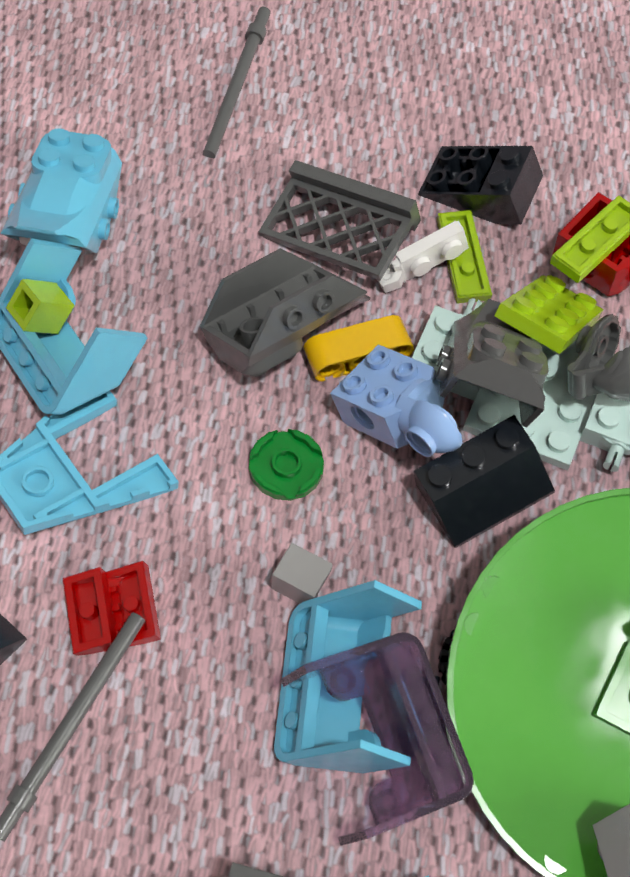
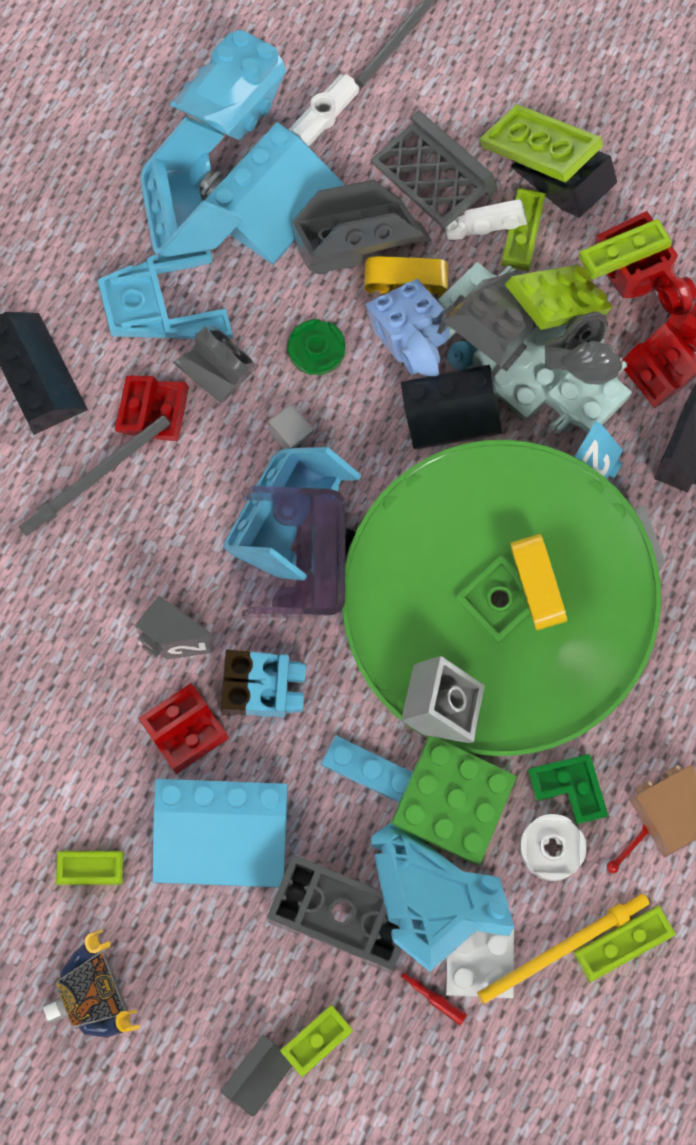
camera: 25 degrees right, 10 degrees up
lime brick [6,279,75,334] -> none
none -> dark grey piece [173,326,257,403]
none -> light grey plate [200,171,224,197]
none -> medium azure slope [204,122,344,265]
none -> white piece [288,74,359,147]
none -> medium azure piece [448,341,478,370]
none -> lime plate [480,104,603,182]

